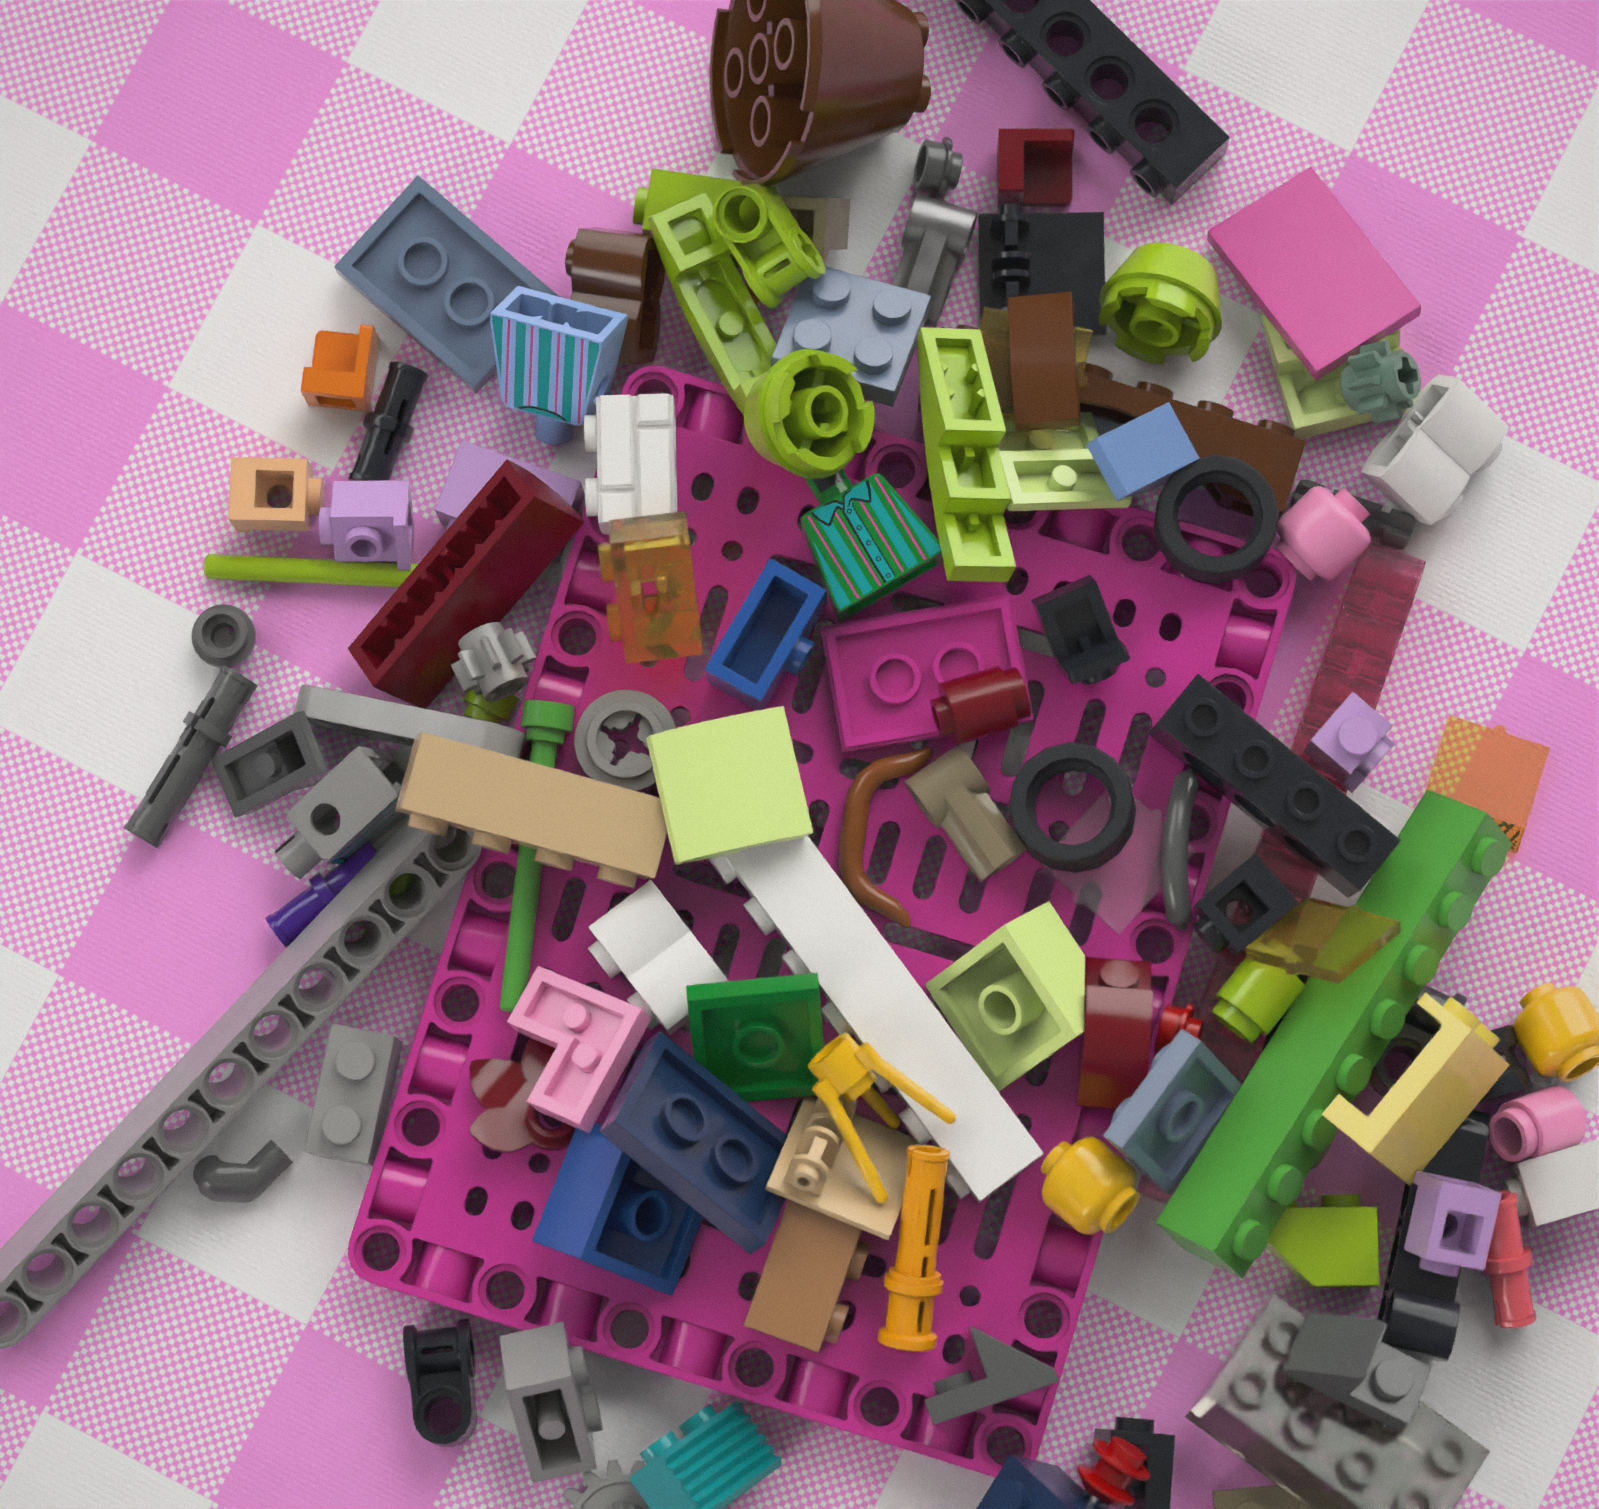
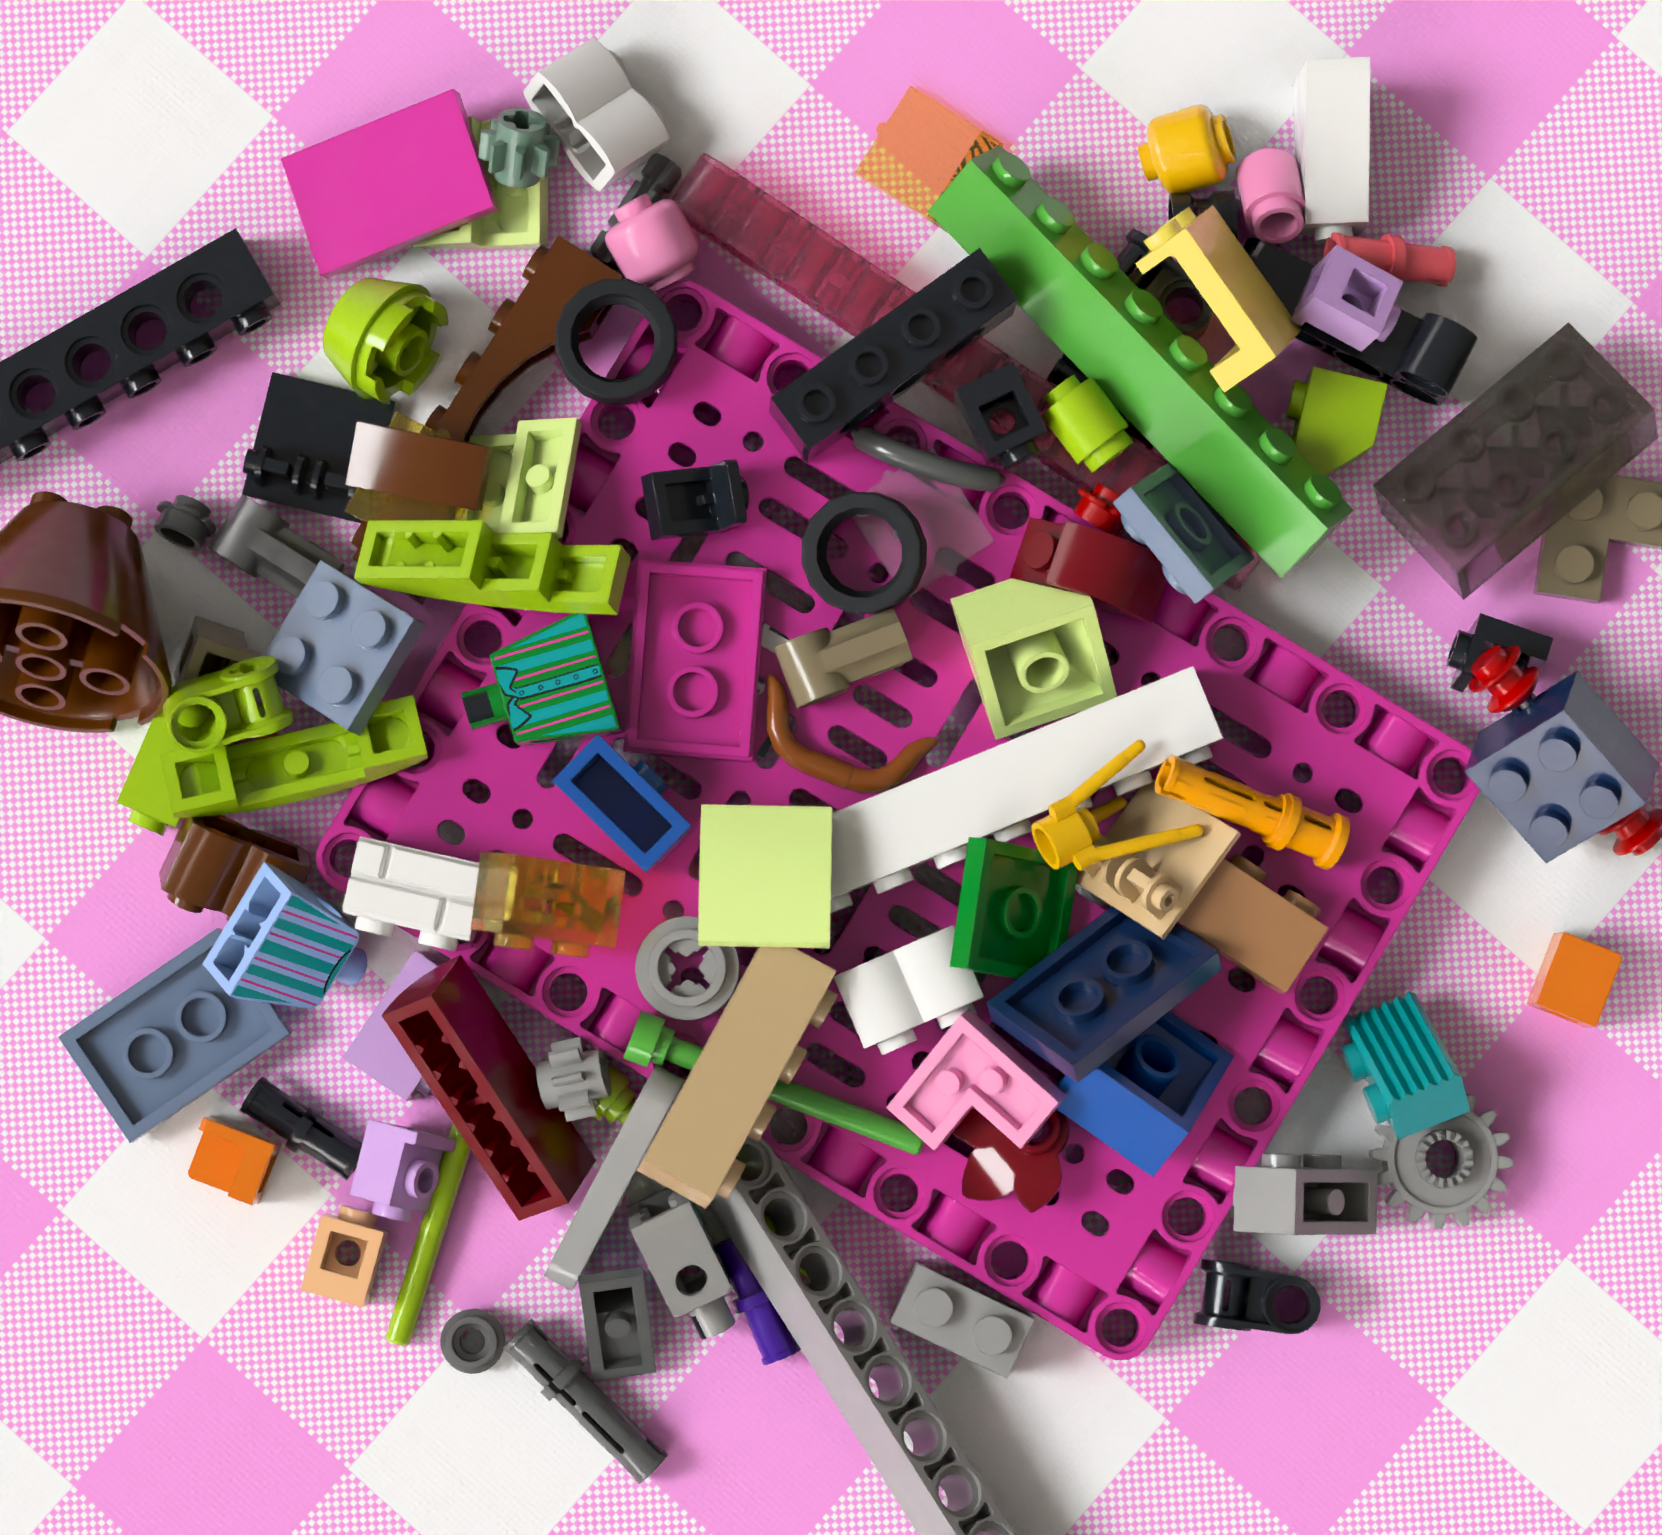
camera: 85 degrees left, 5 degrees up
dark grey arm [193,1140,293,1203] -> none
lime cone [744,349,875,479] -> none
dark grey slope [924,1326,1059,1425] -> none
dark red brick [930,666,1031,745] -> none
dark red panel [997,128,1074,207] -> none
yellow head [1041,1137,1140,1235] -> none
medium blue slope [1086,402,1200,501] -> none
clear yellow piece [1246,897,1401,984] -> none
dark grey slope [1282,1312,1432,1432] -> none
lavender brick [1303,692,1395,793] -> none

